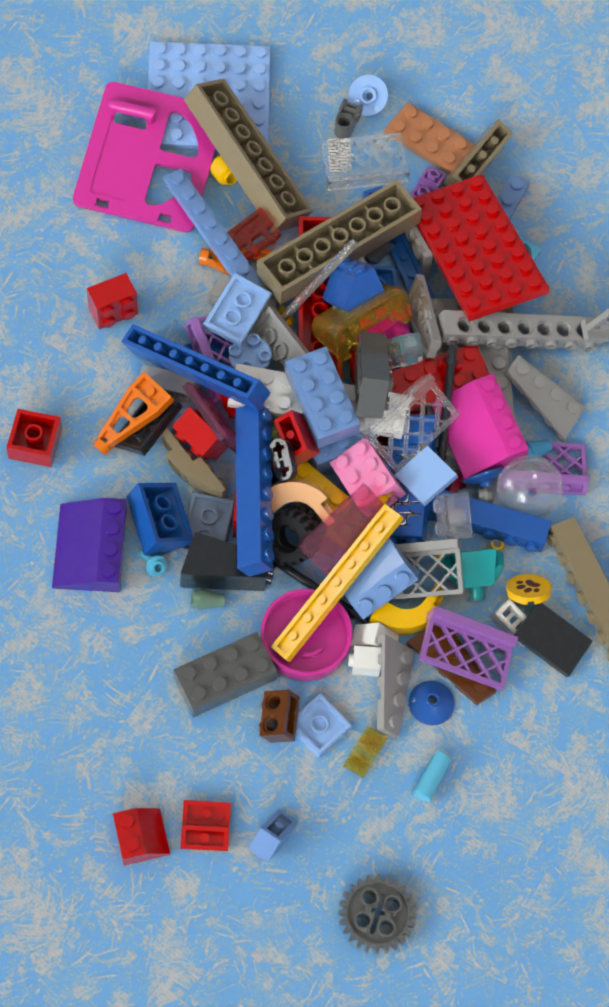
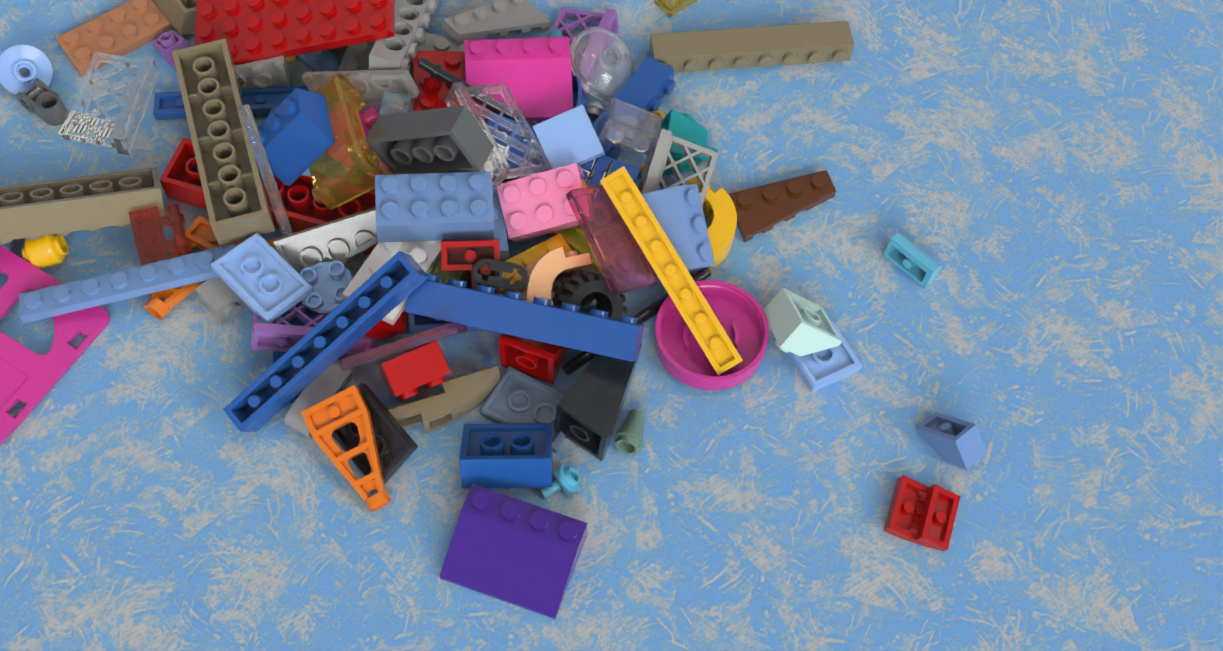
camera: 70 degrees left, 5 degrees down
red brick [6,408,62,467] -> none
red brick [87,273,138,329] -> none
red slope [113,808,170,866] -> none
dark grey brick [173,632,277,718] -> none
reddish brown brick [259,689,300,743] -> none
dark grey gear [338,874,417,954] -> none
clear yellow slope [343,726,388,778] -> none
white brick [348,646,382,676] -> none
white slope [350,623,399,648] -> none
light grey wing [377,634,414,737] -> none
blue dish [409,681,455,725] -> none
medium lavender fence [418,606,518,691] -> none
white slope [490,599,526,647] -> none
yellow tile [506,574,551,604] -> none
black tile [514,603,593,677] -> none
none -> light aqua slope [763,288,842,356]

